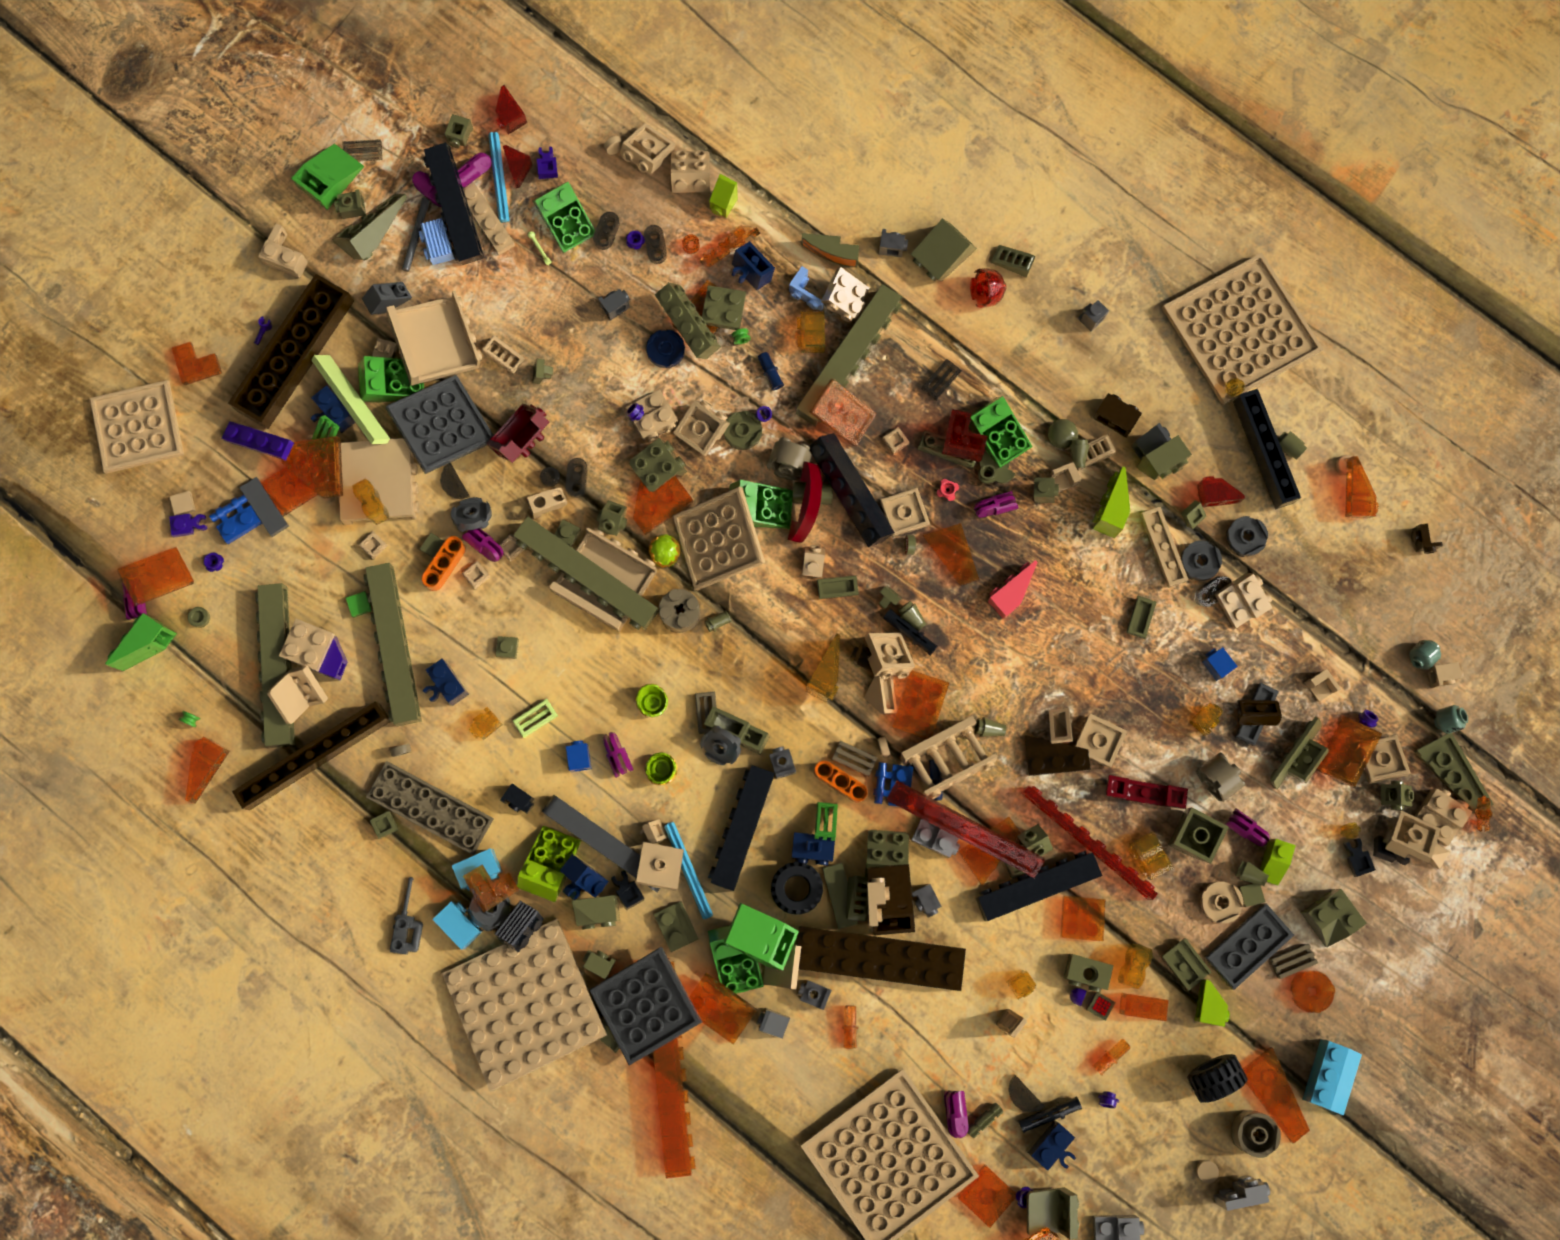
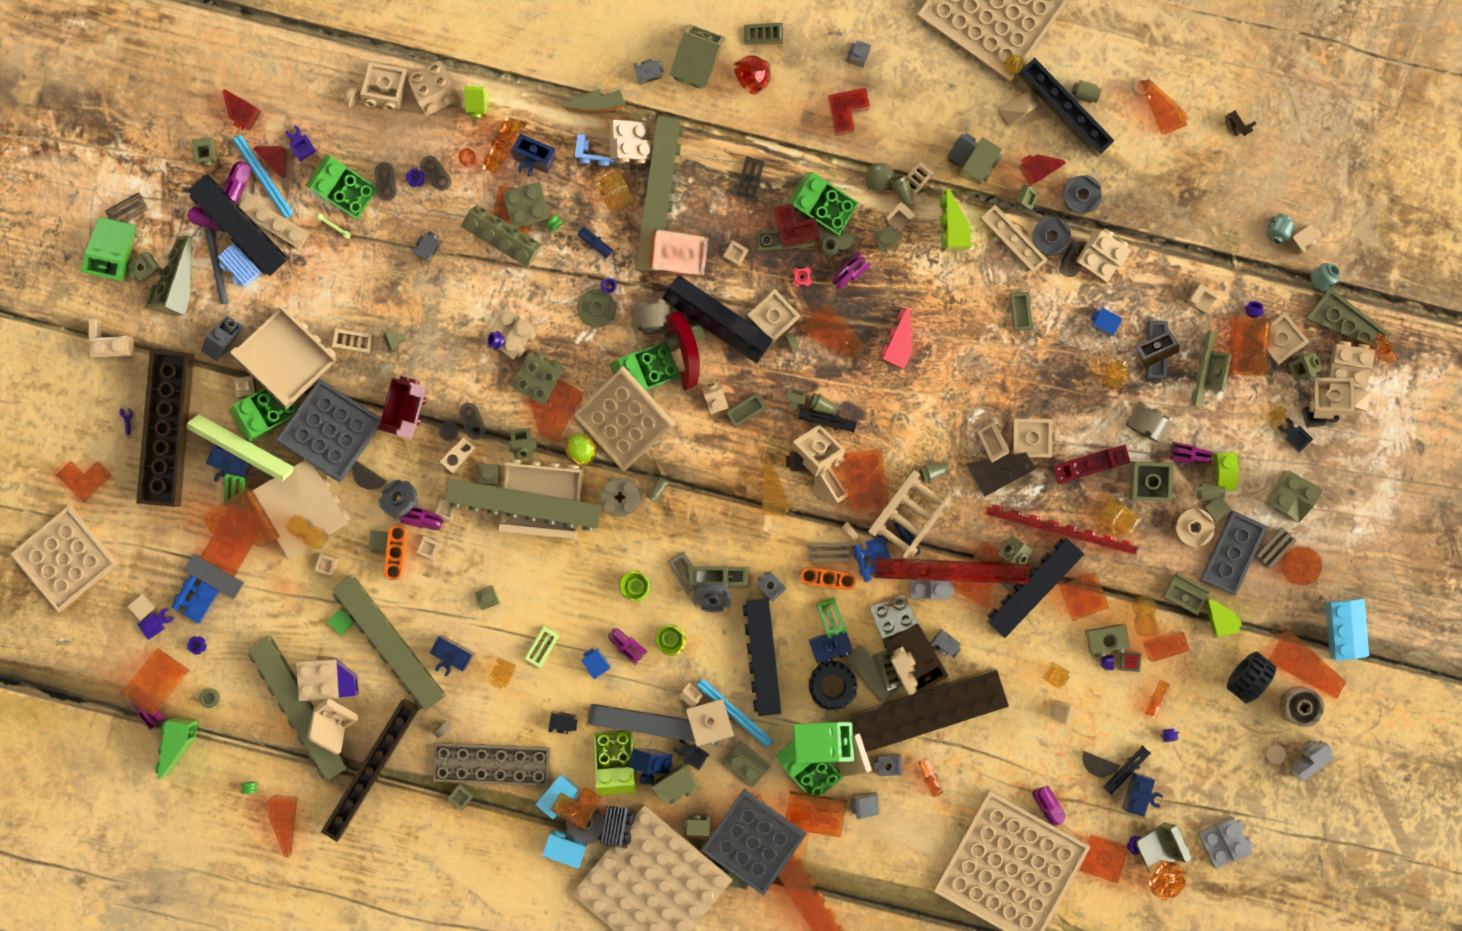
camera: 25 degrees left, 10 degrees up
dark purple plate [221,421,294,461] -> none
dark grey piece [390,877,423,955] -> none
dark blue tile [646,329,685,368] -> none
tan plate [674,400,730,456] -> none
olive axle [968,1103,1003,1138] -> none
dark brown brick [1093,393,1142,438] -> none
none -> clear red brick [827,87,870,136]
none -> tan slope [998,89,1041,126]

